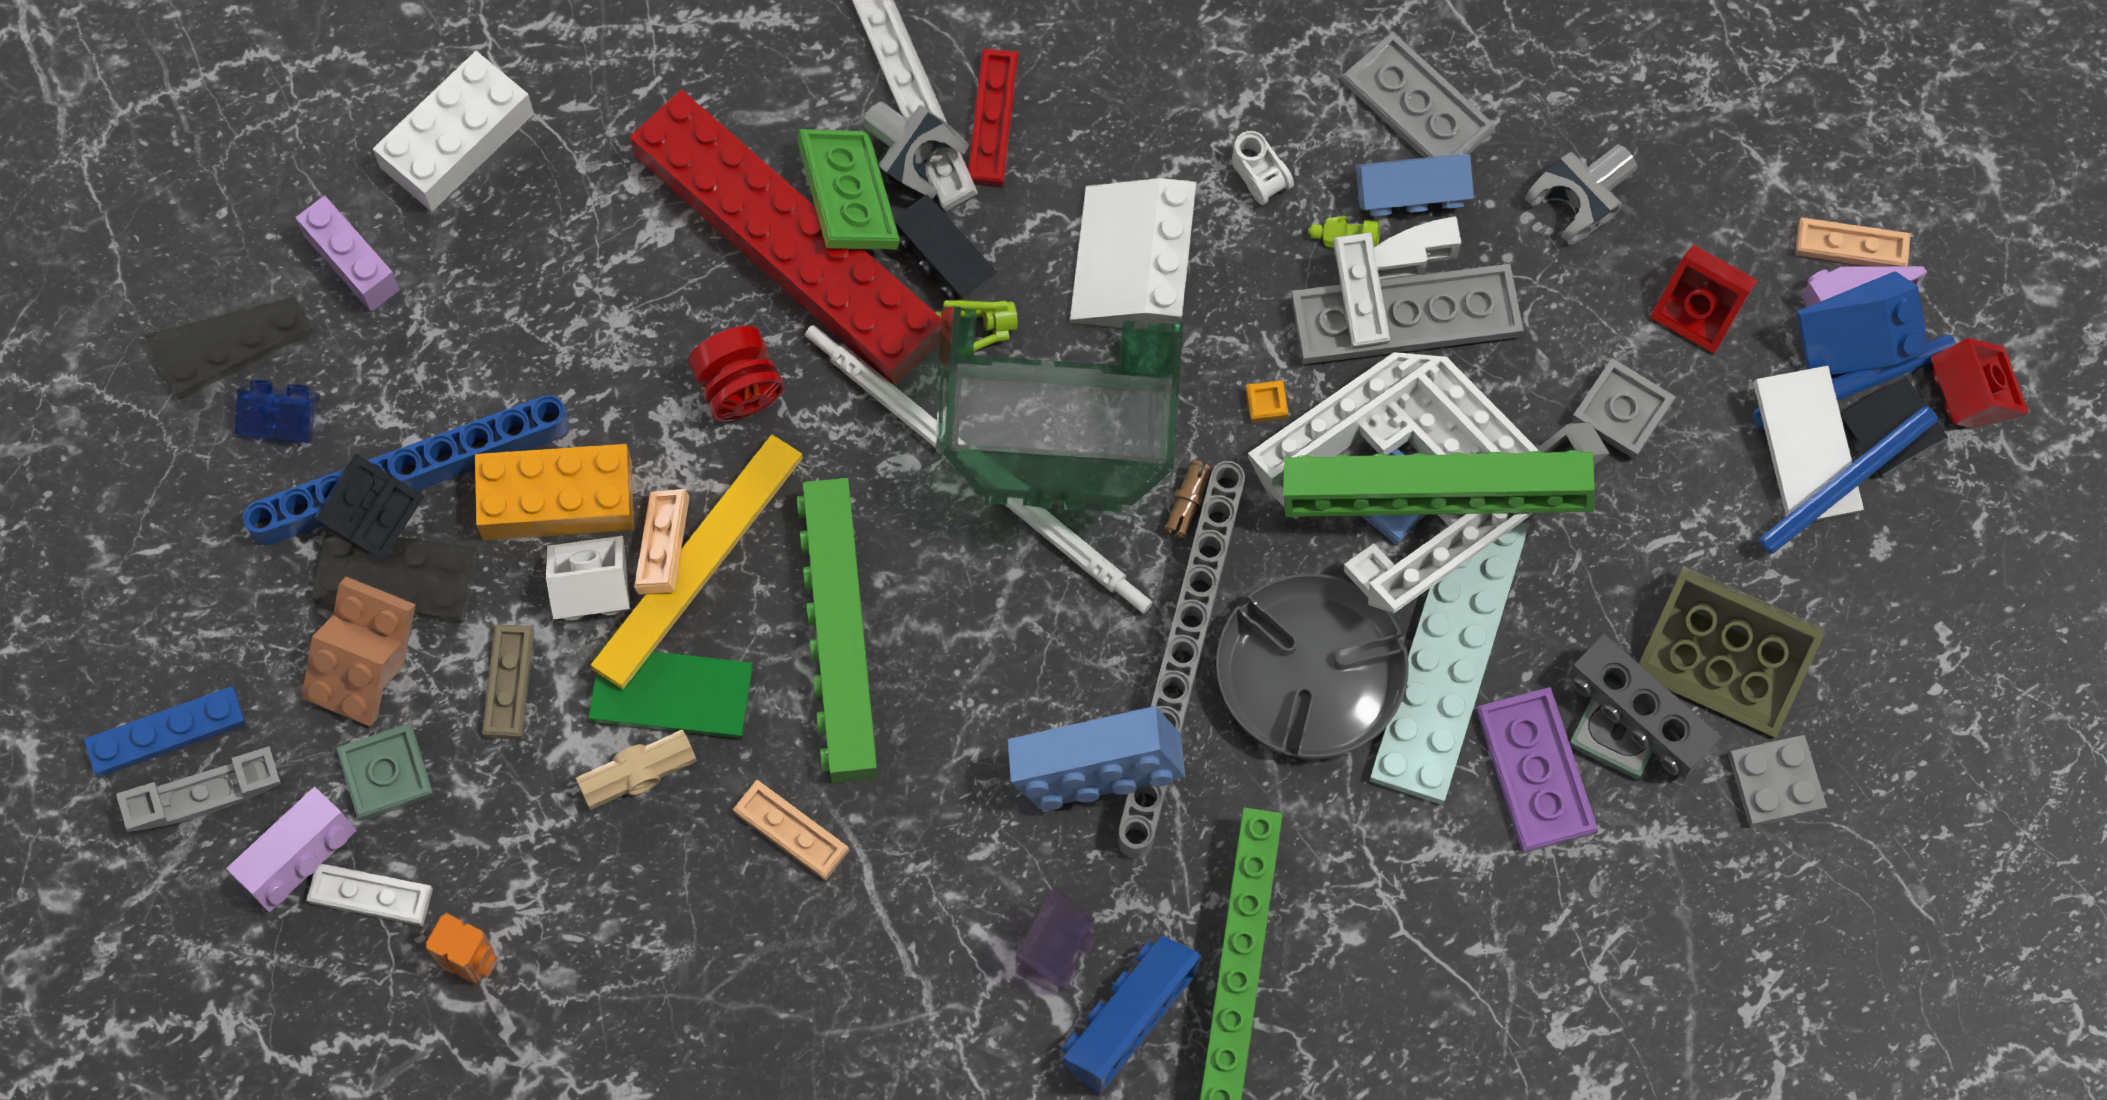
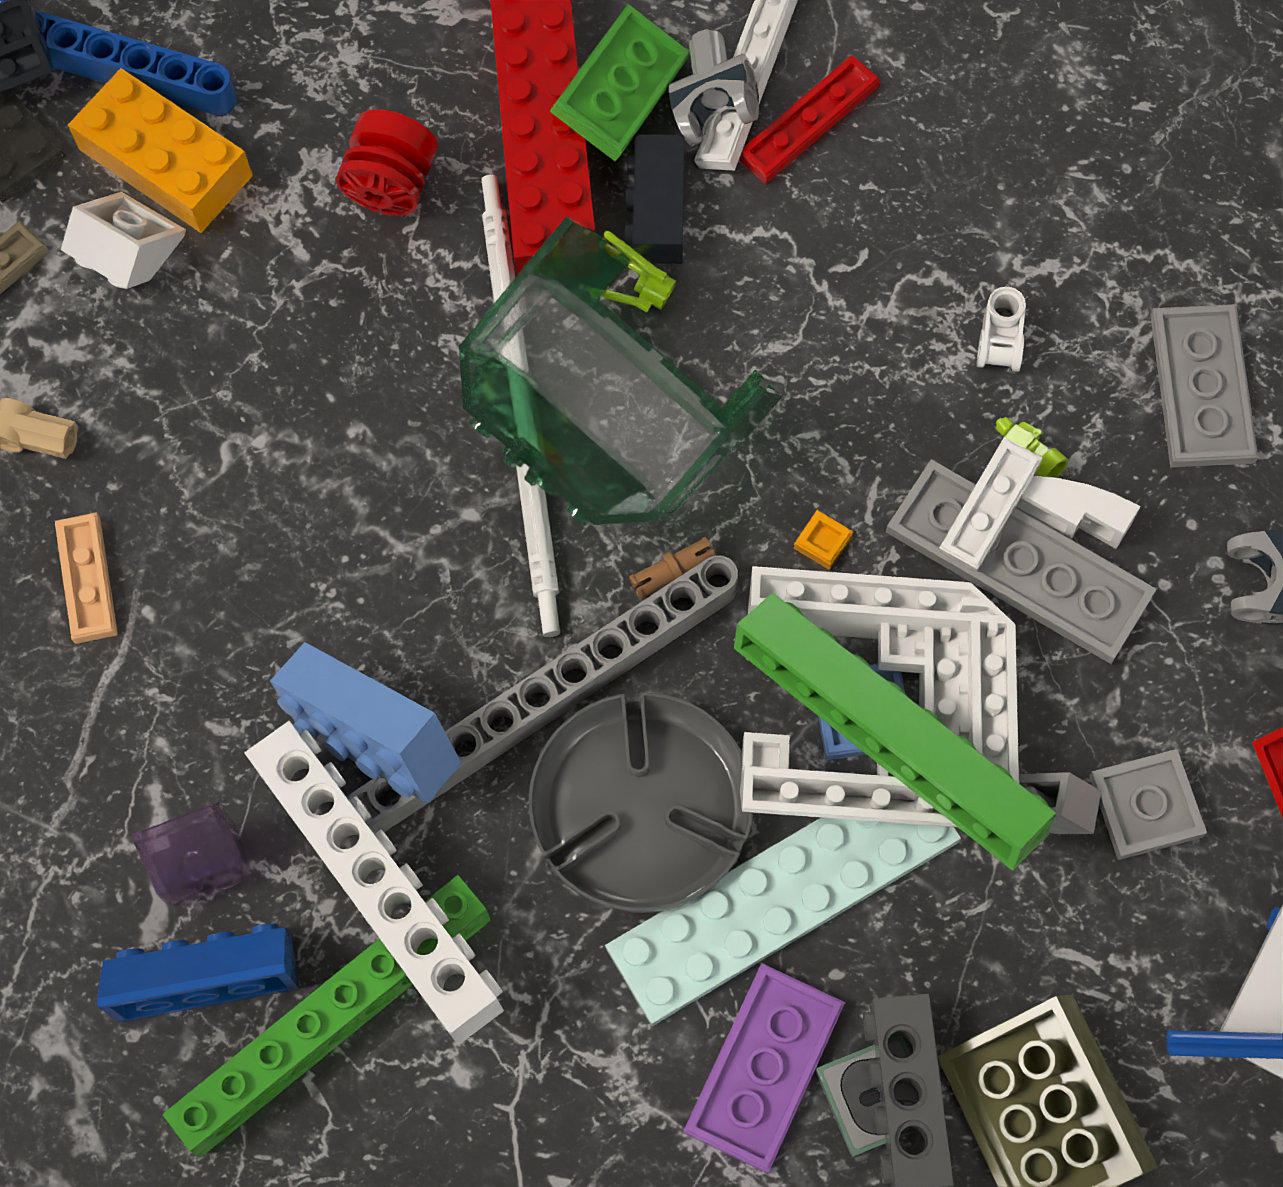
camera: 45 degrees right, 0 degrees up
green tile [589,646,753,739] -> none
yellow tile [591,434,803,690] -> none
light nougat tile [634,489,690,595] -> none
bright green brick [797,478,878,783] -> none
white slope [1070,178,1196,334] -> none
medium blue brick [1356,154,1474,216] -> none
none -> white brick [244,721,504,1045]

